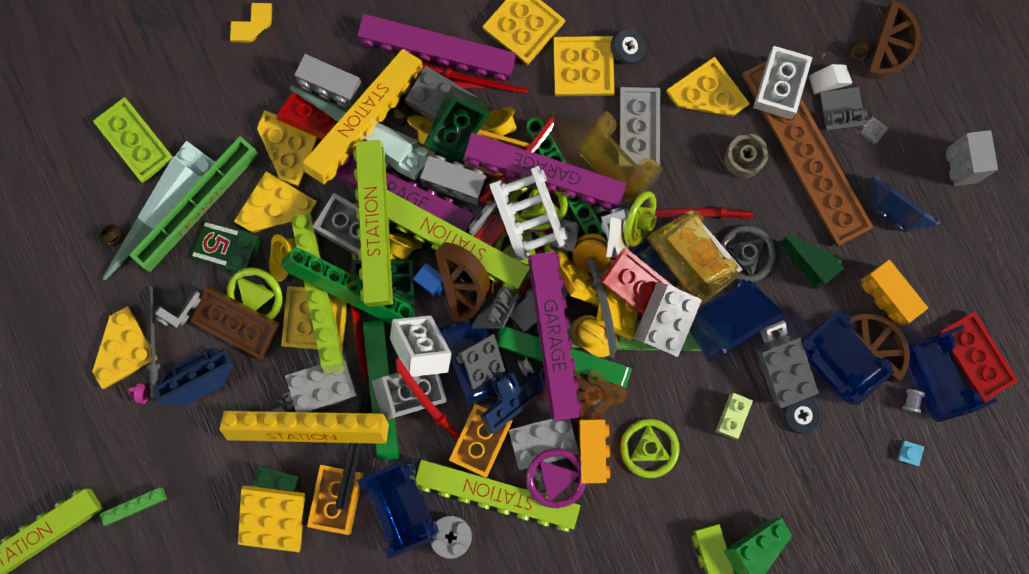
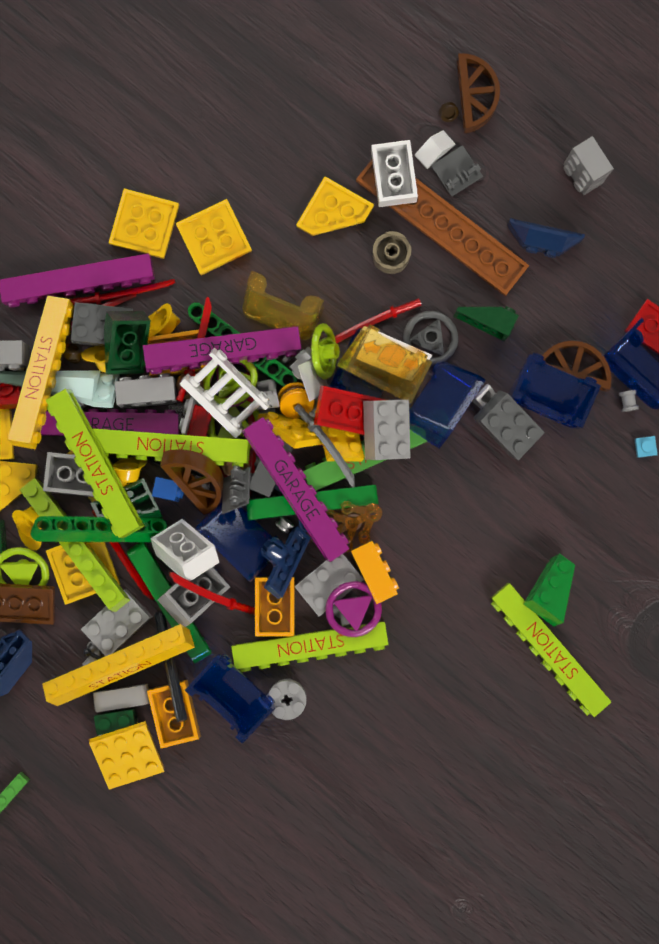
camera: 20 degrees left, 5 degrees up
dark grey hinge [456,334,505,389] -> none
yellow piece [571,315,617,357] -> none
black bush [610,28,645,65] -> none
light grey plate [619,87,660,167] -> none
lime piece [620,419,679,478] -> none
yellowish green brick [715,393,753,440] -> none
black bush [784,398,821,434] -> none
clear tile [859,116,888,145] -> none
light orange brick [860,259,928,327] -> none
none -> light grey beam [93,684,150,712]

